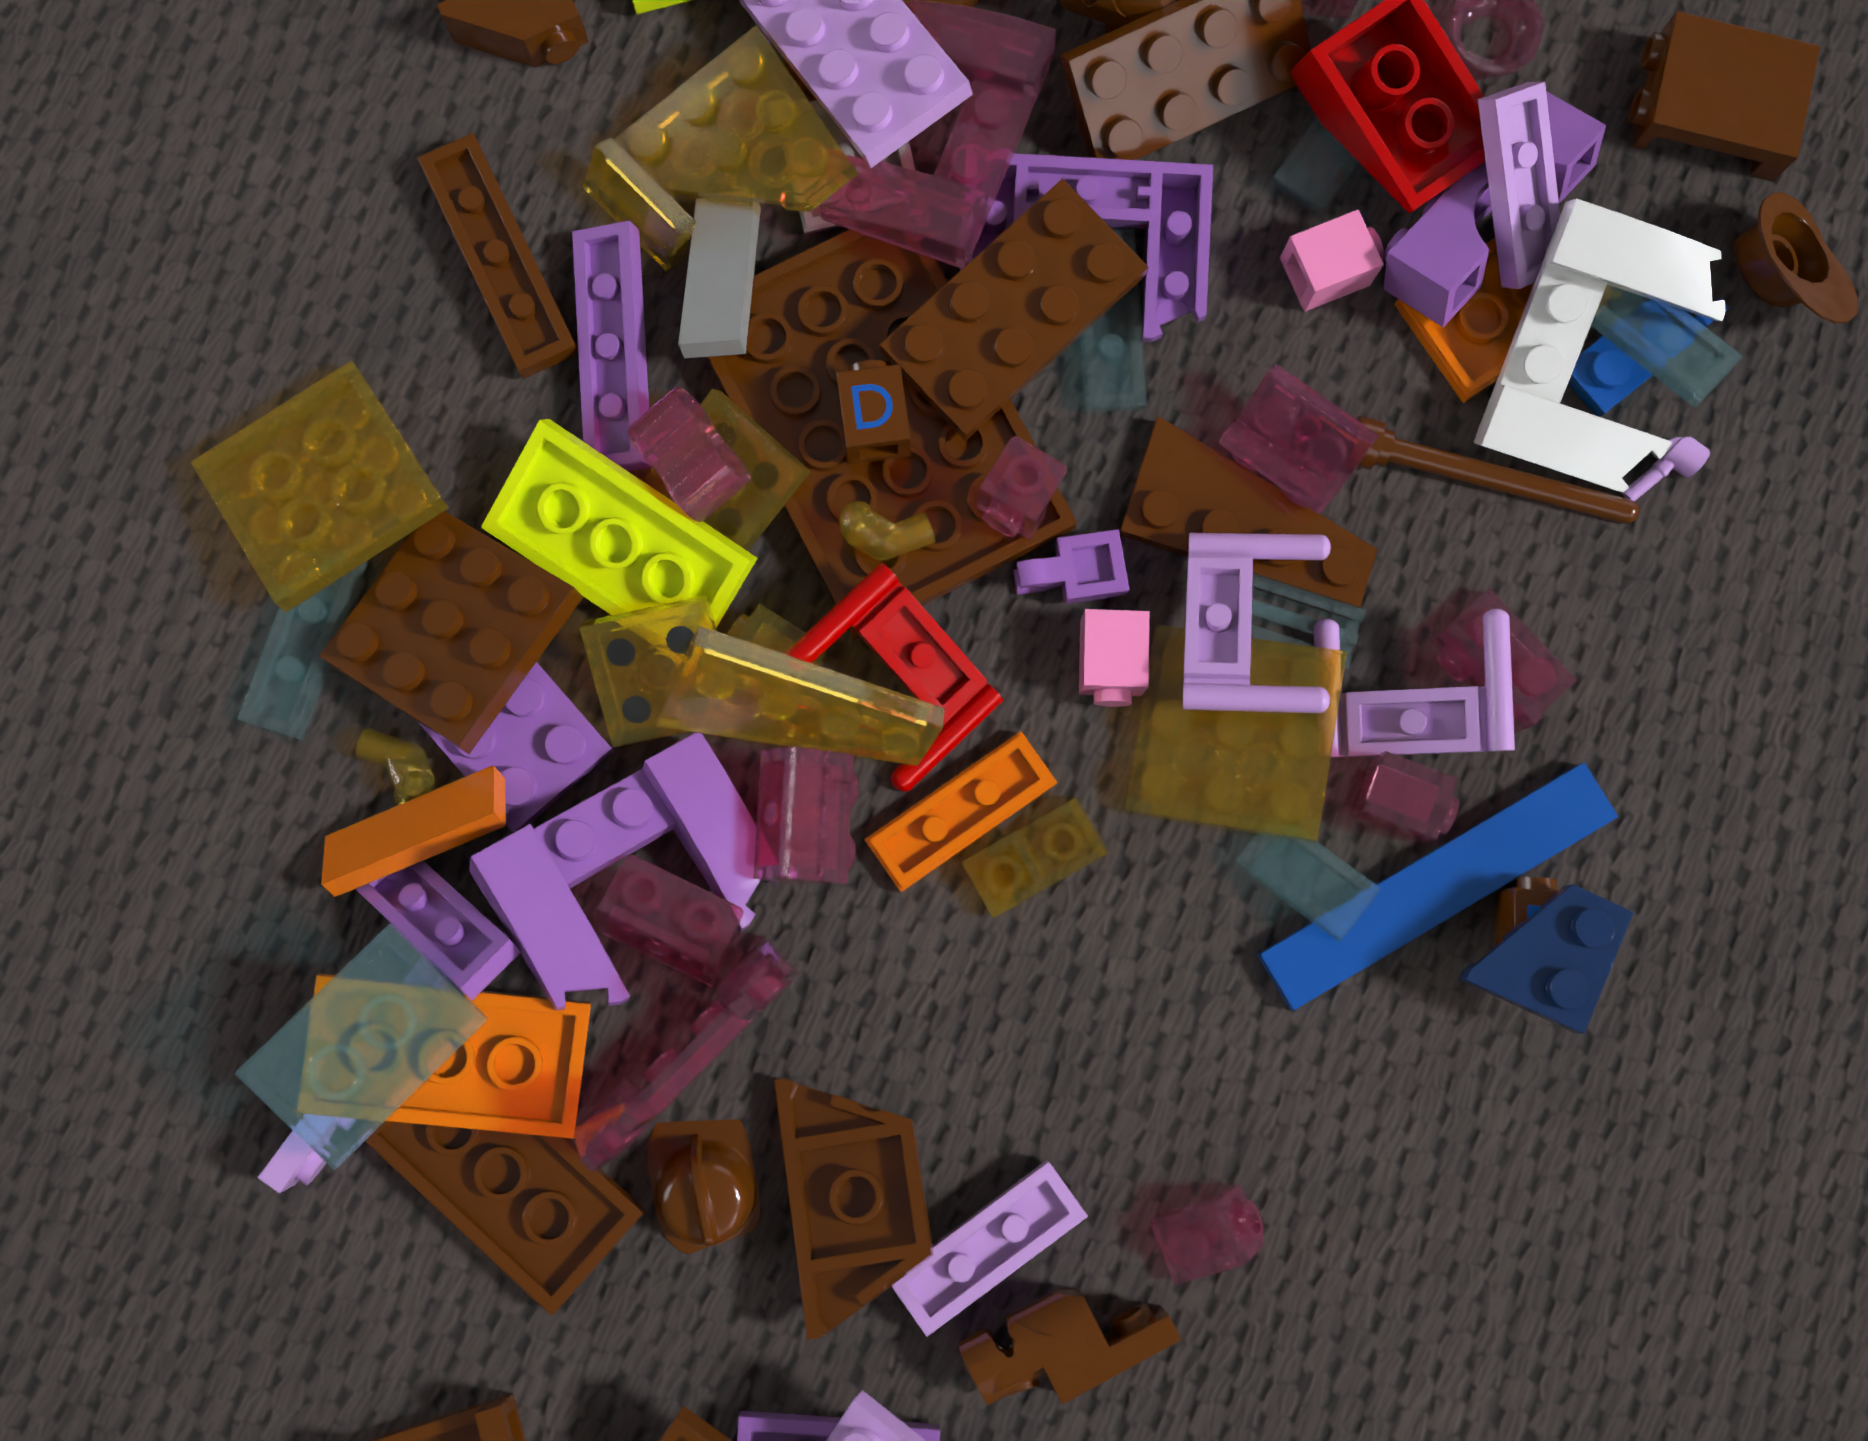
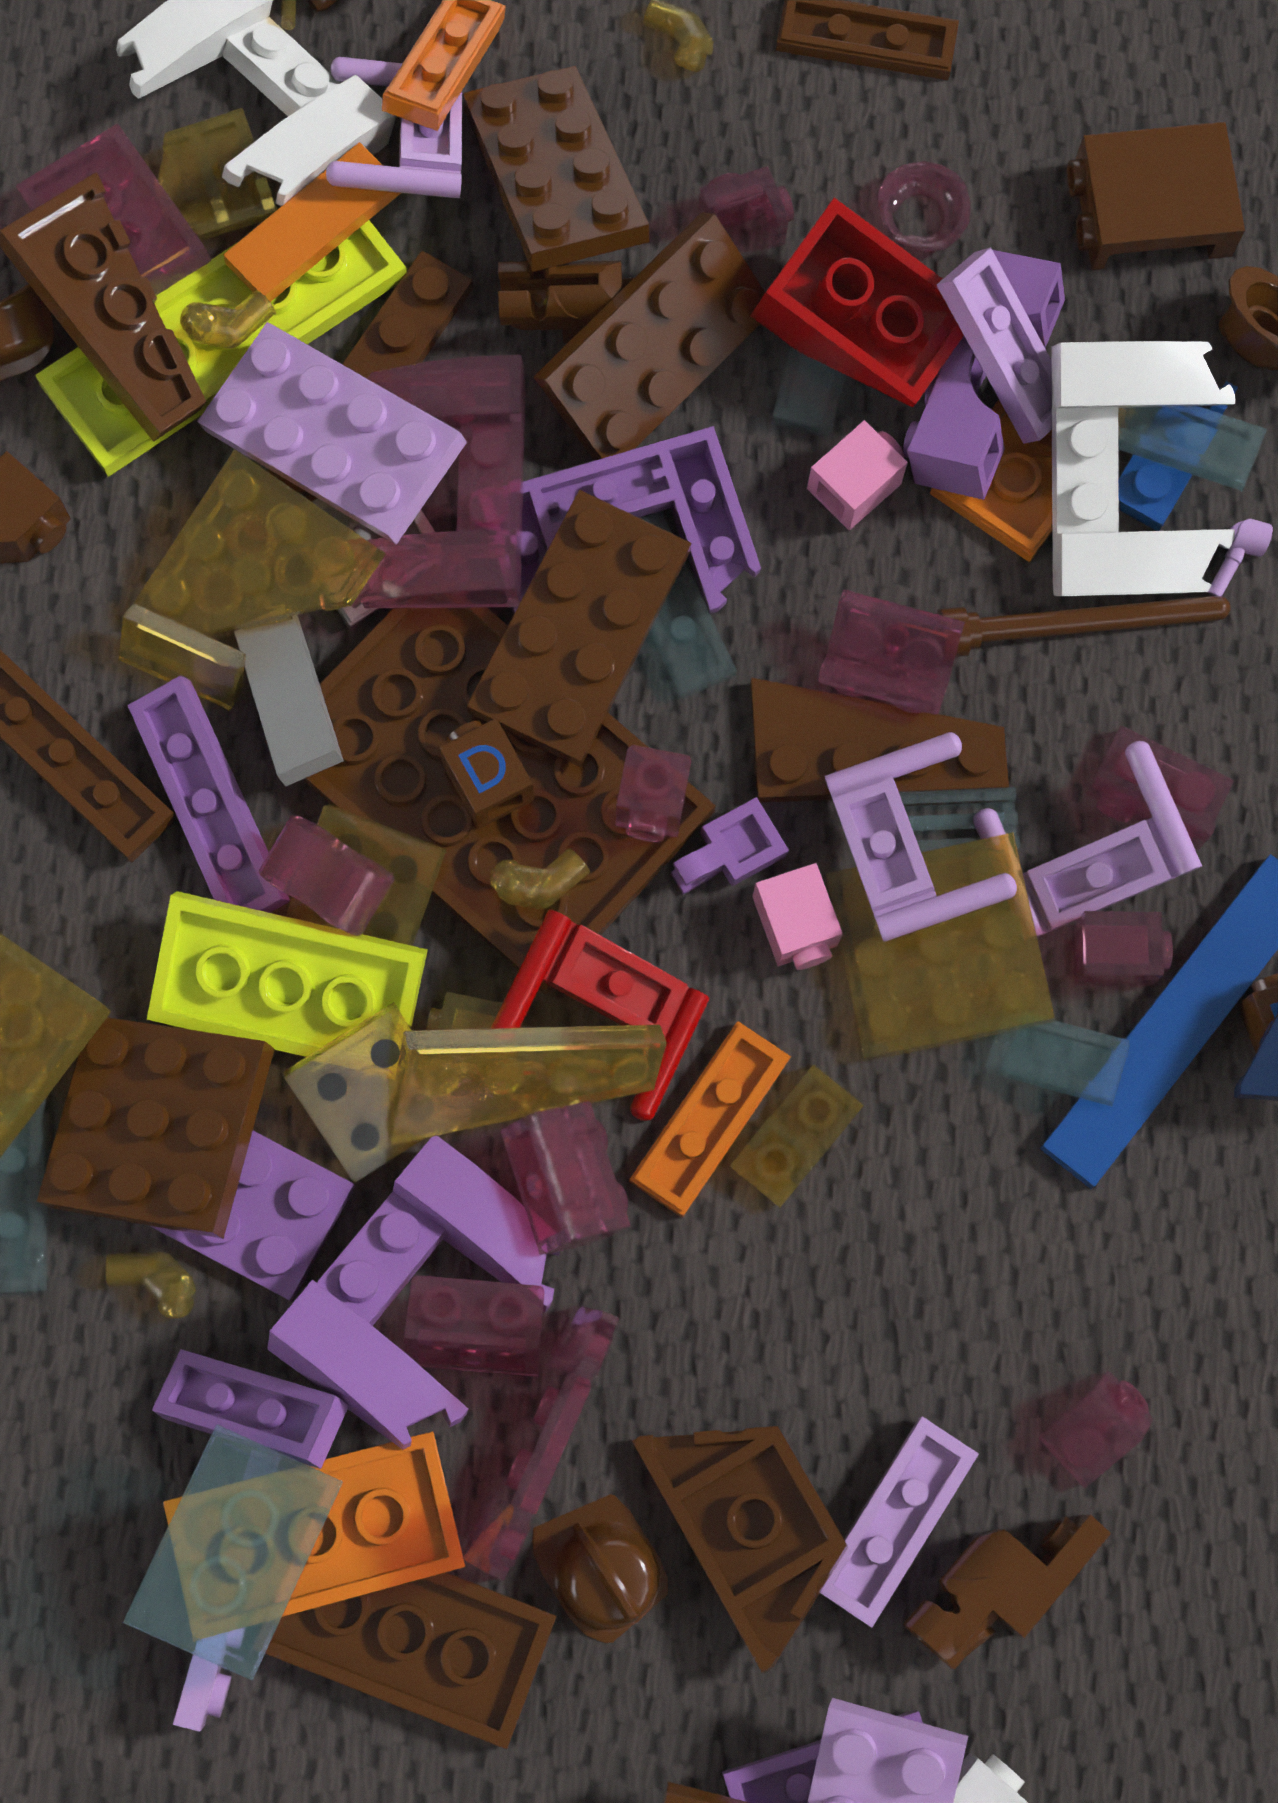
camera: 20 degrees left, 5 degrees down
orange tile [321,765,506,897] -> none

